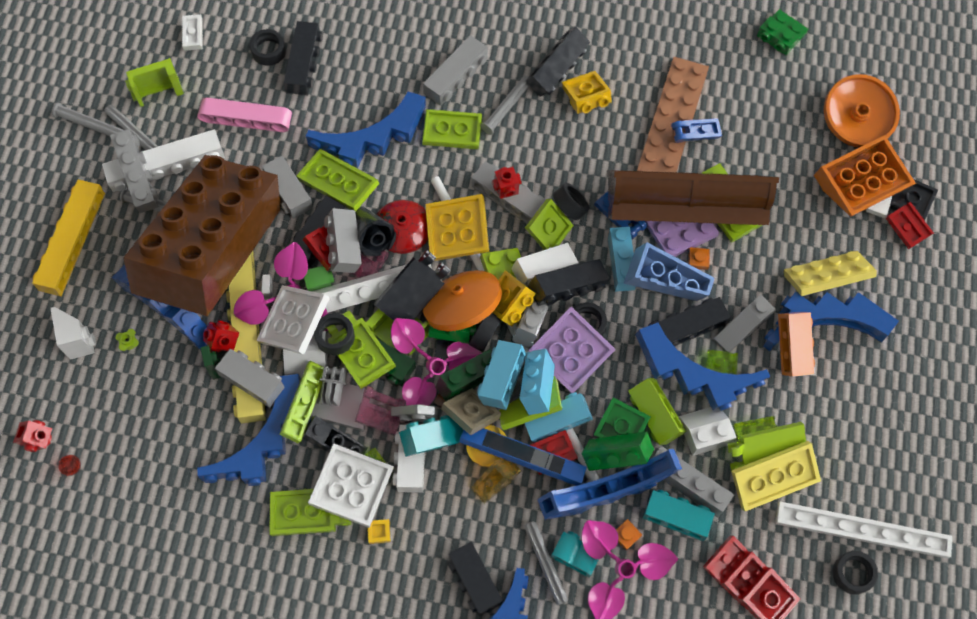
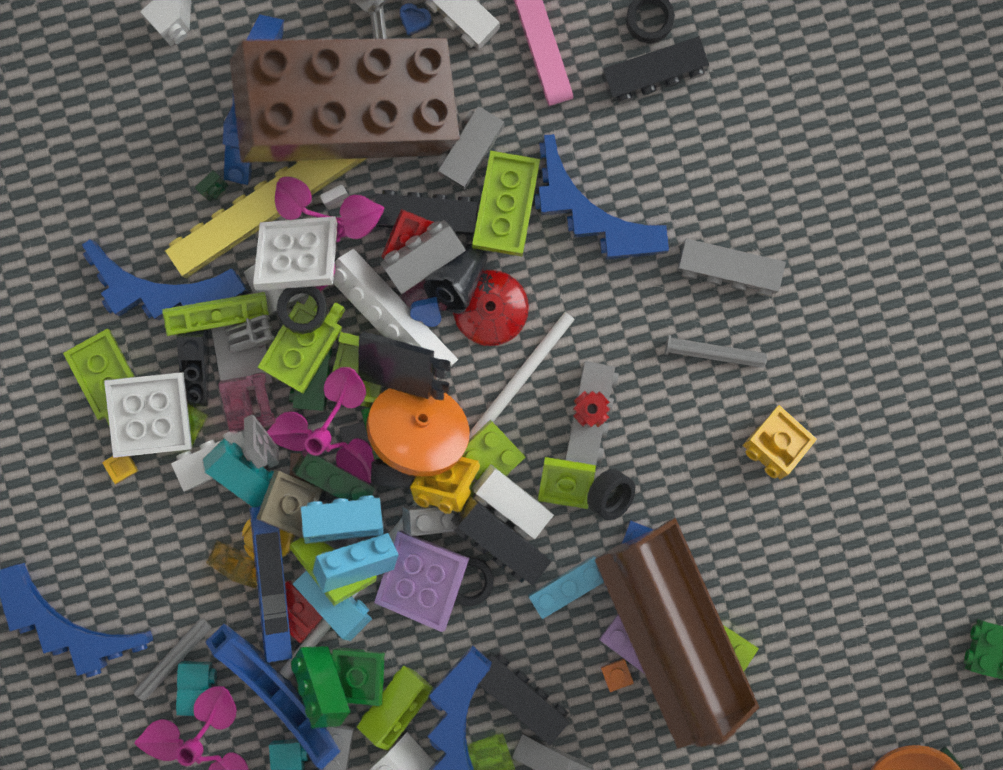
camera: 70 degrees right, 20 degrees up
brick [13,420,52,452] -> none
clear red plate [59,455,81,476] -> none
lime plate [115,329,139,351] -> none
red brick [203,321,240,352] -> none
light grey brick [215,348,285,408] -> none
bright green brick [304,266,335,291] -> none
lime tile [422,109,482,150] -> none
yellow plate [425,194,489,261] -> none
black brick [447,541,503,616] -> none
black brick [525,26,590,97] -> none
orange plate [616,519,642,551] -> none
medium blue wedge [623,242,715,301] -> none
nougat plate [637,57,709,172] -> none
plate [671,118,722,143] -> none
none -> blue tile [399,3,432,36]
none -> blue tile [410,297,441,327]

